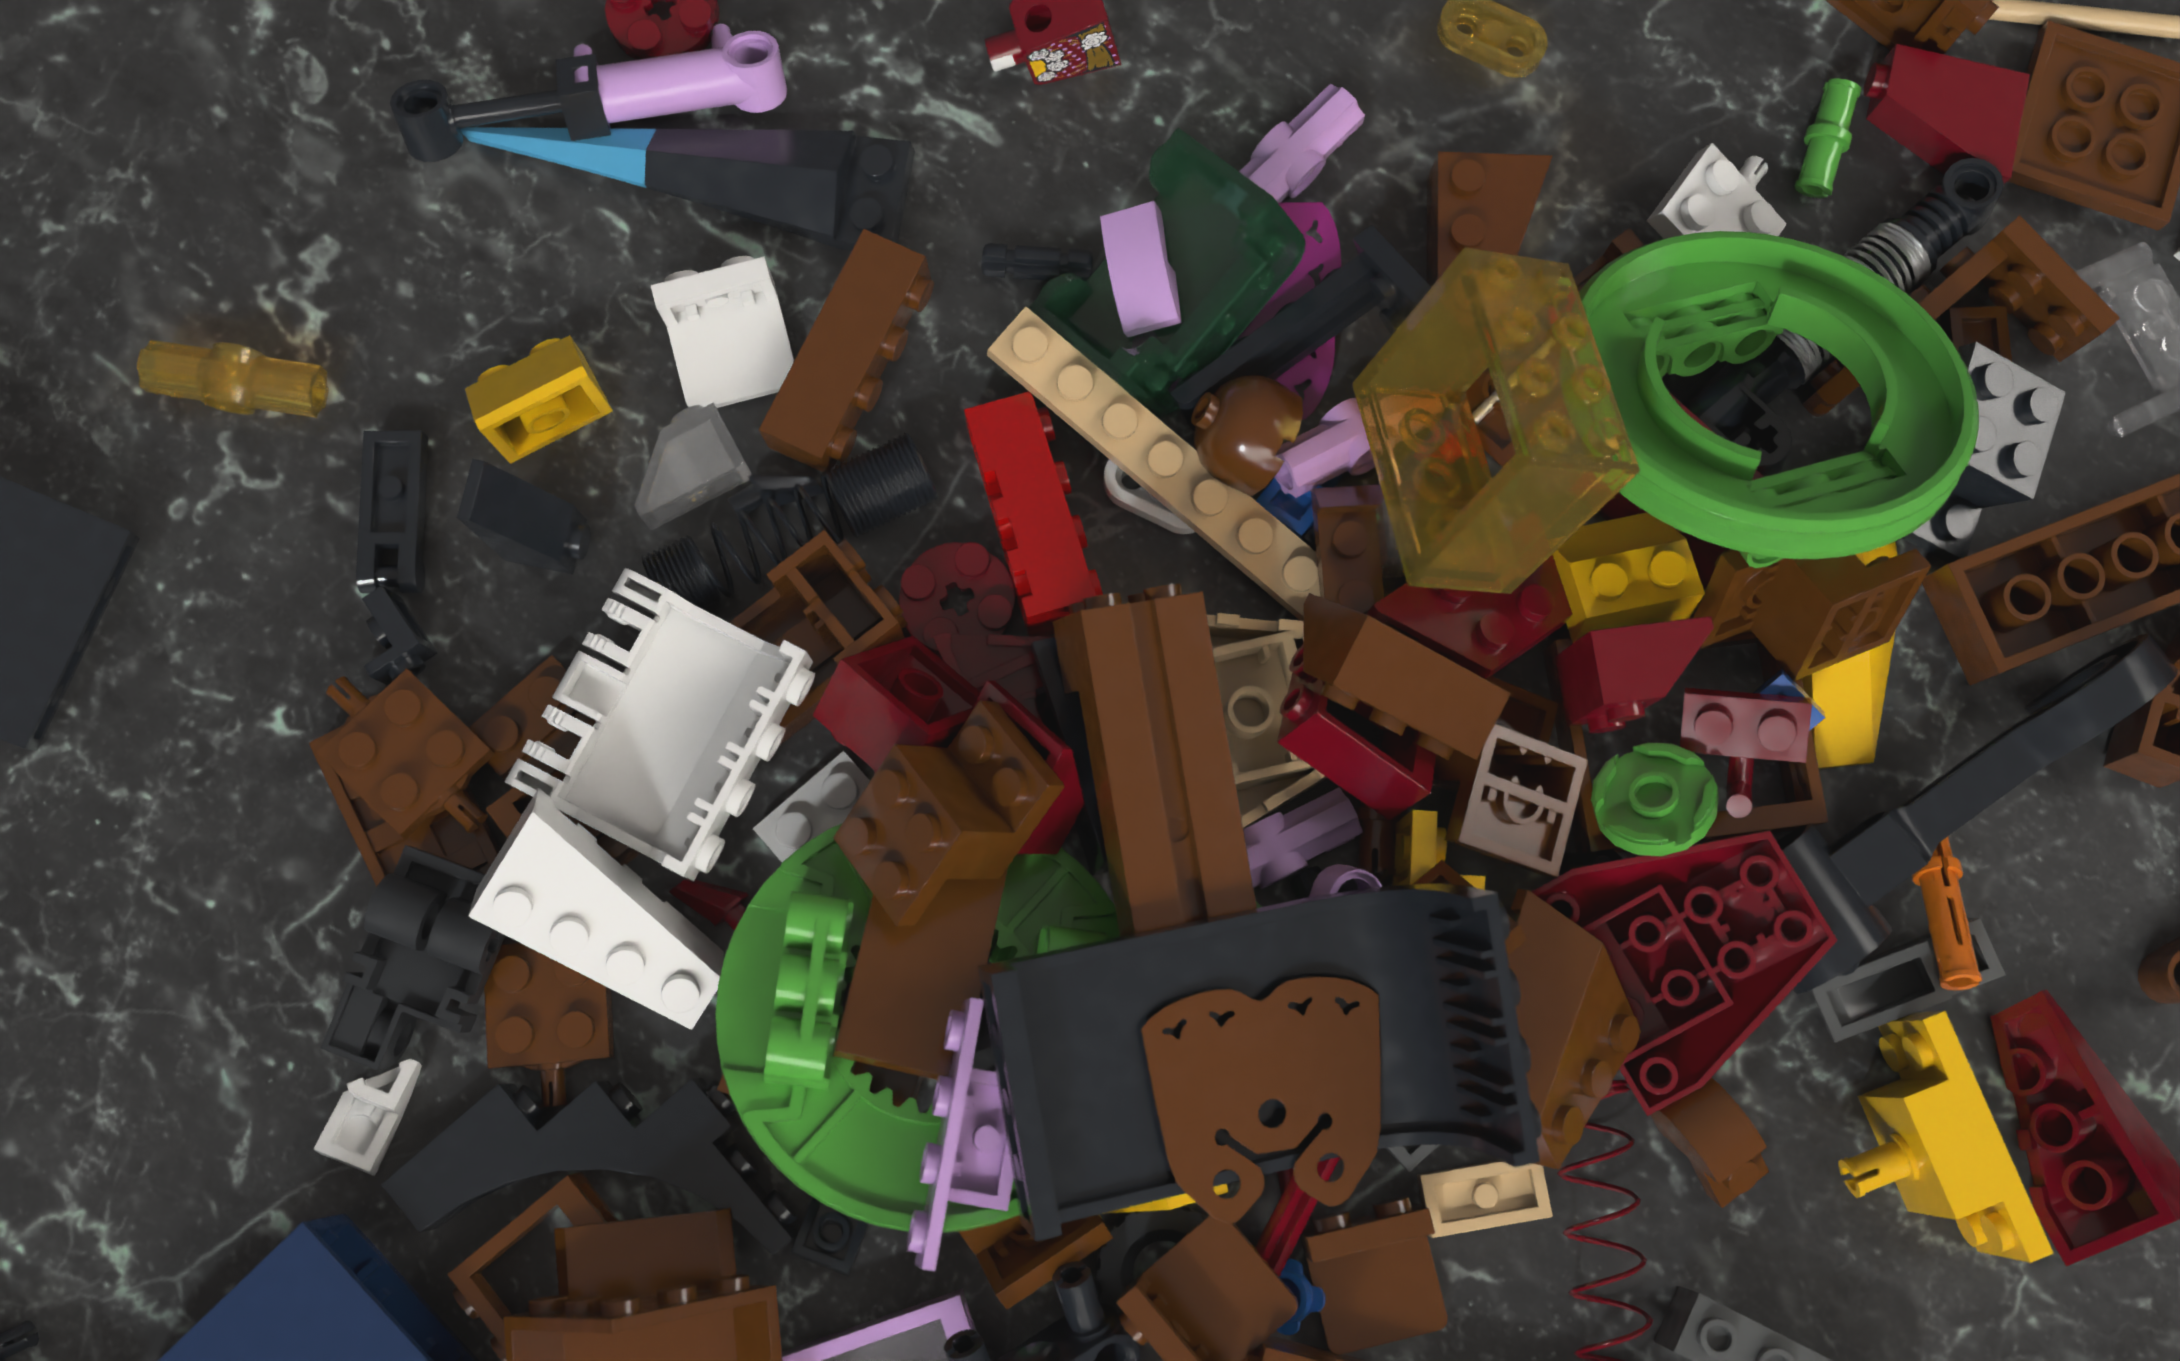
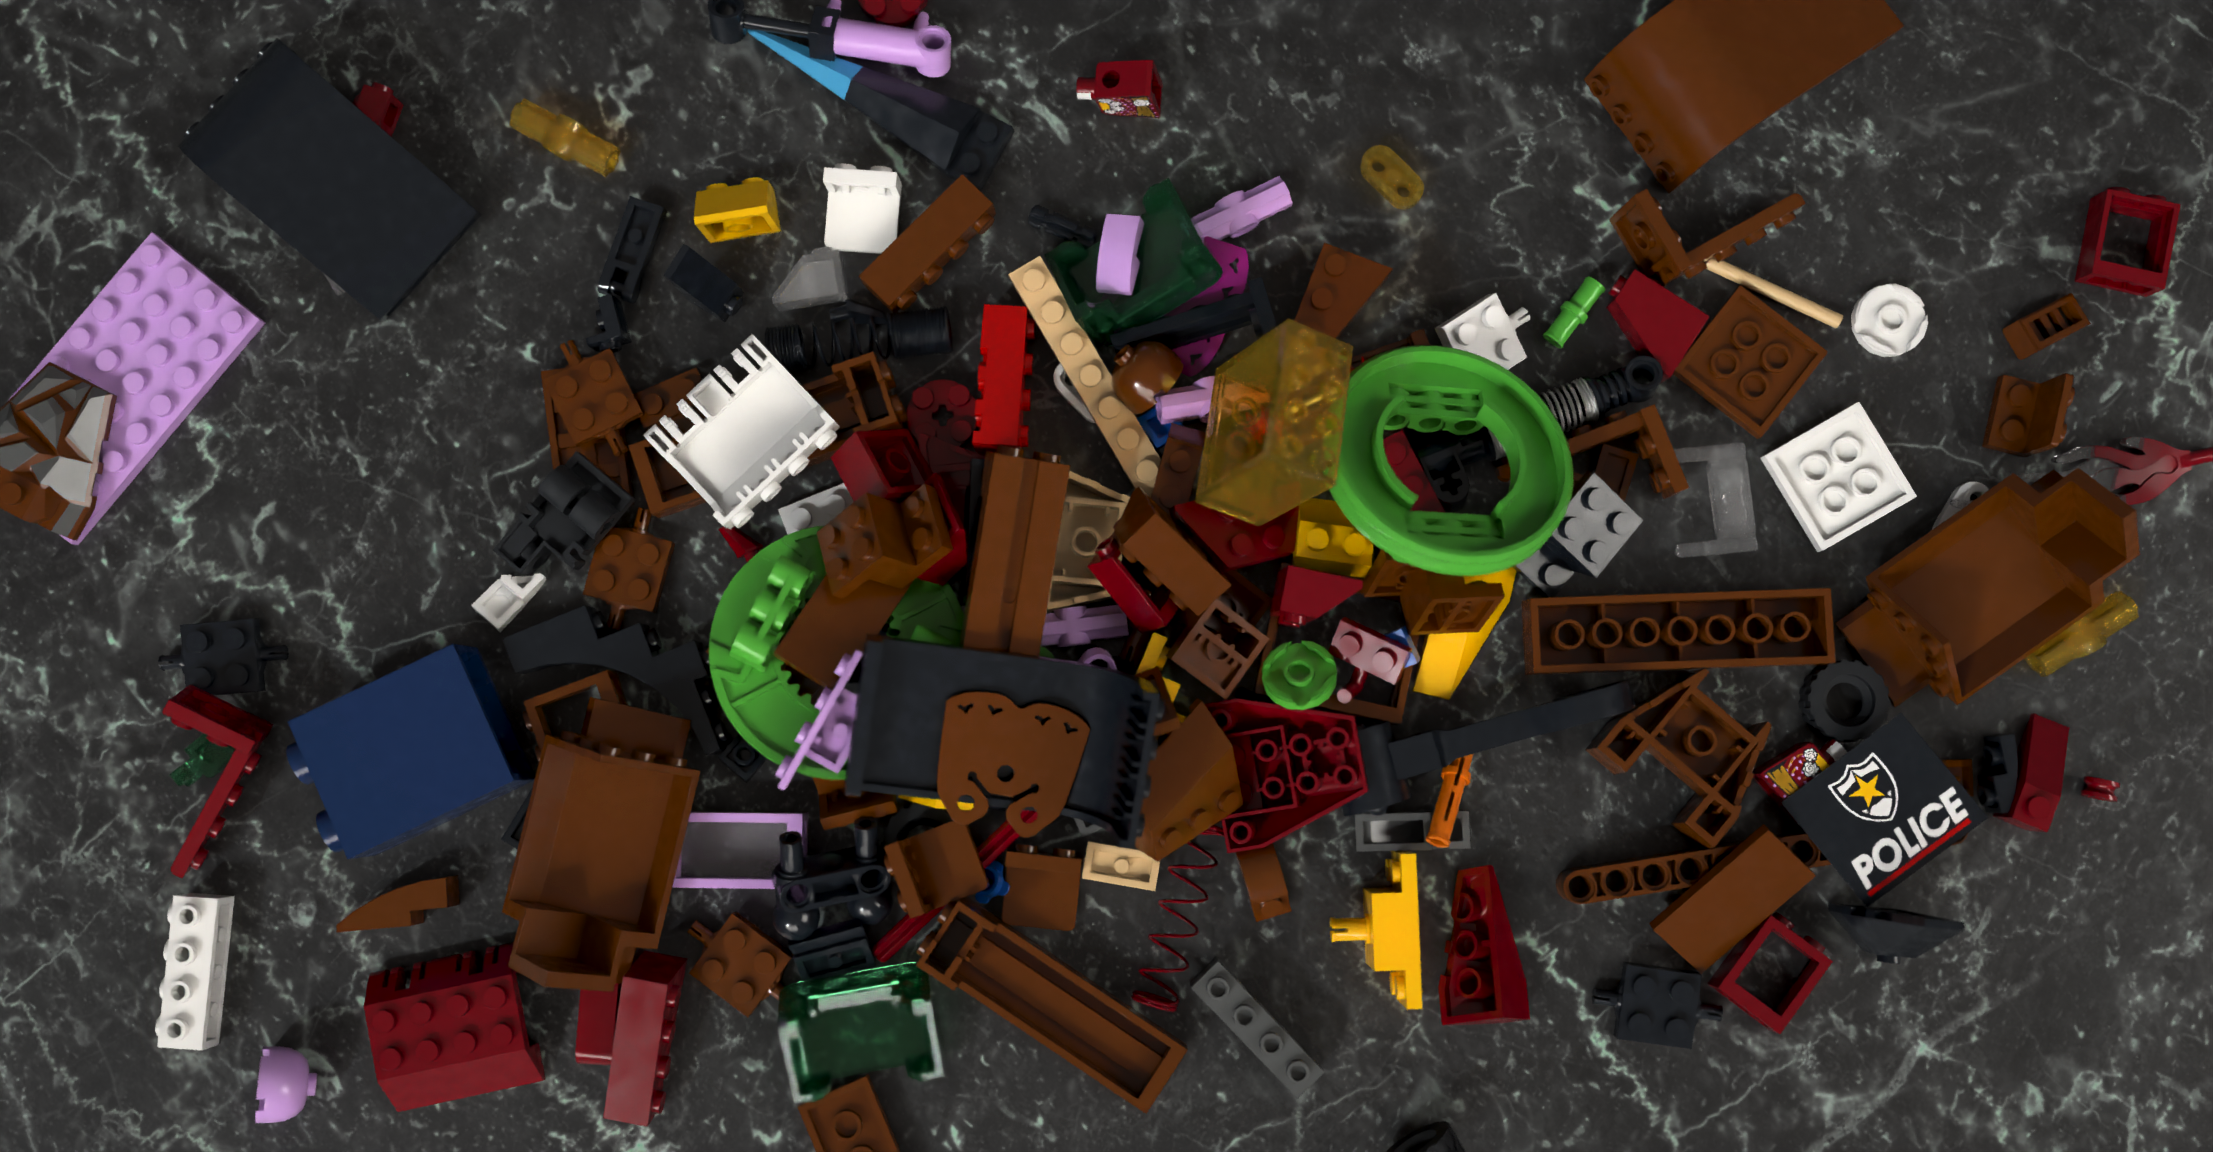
camera: 30 degrees right, 5 degrees up
white wedge [469,788,724,1030] -> none

